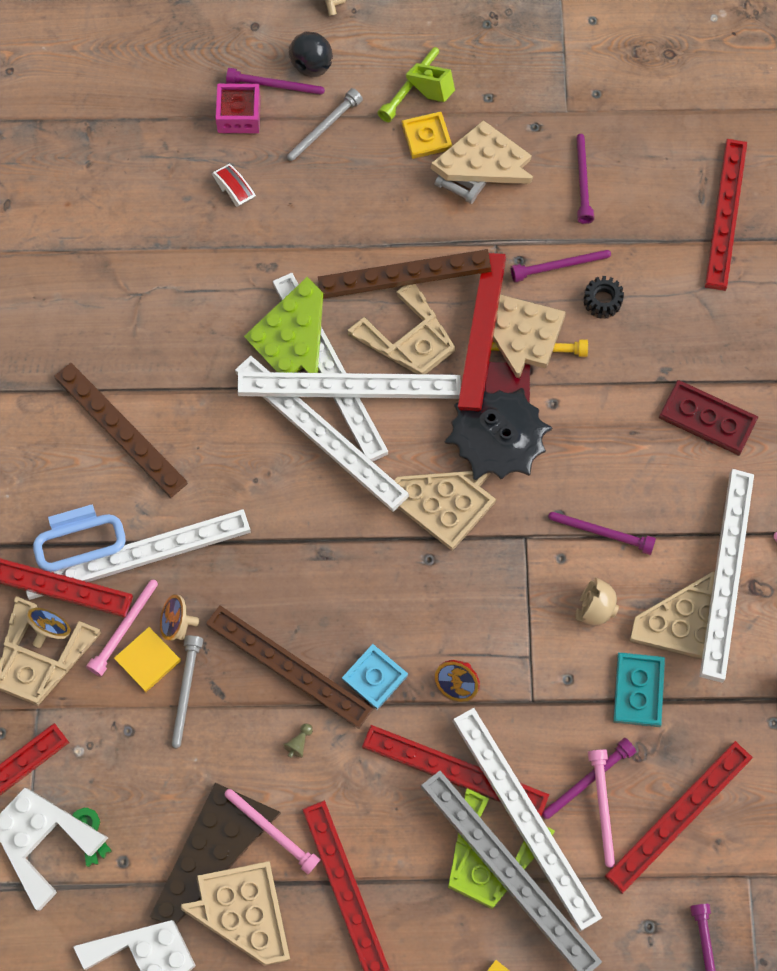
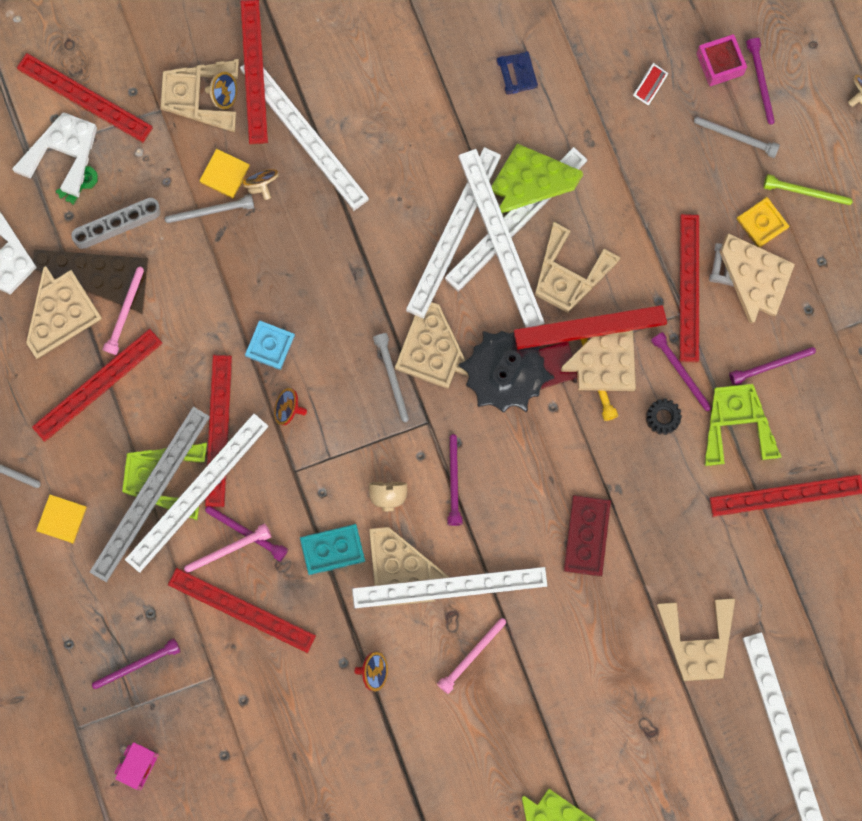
camera: 65 degrees right, 10 degrees up
light blue bar [33,504,126,572] -> none
reddish brown plate [54,363,188,498] -> none
bright pink piece [86,580,158,677] -> none
reddish brown plate [206,605,372,729] -> none
olive piece [283,723,313,758] -> none
black piece [289,31,333,77] -> none
reddish brown plate [318,249,491,299] -> none
lime slope [406,63,455,102] -> none
none -> light grey beam [72,198,161,249]
none -> light grey piece [373,333,409,422]
none -> clear blue plate [496,51,538,95]
none -> red tile [679,214,699,363]
none -> lime wing [704,384,782,466]

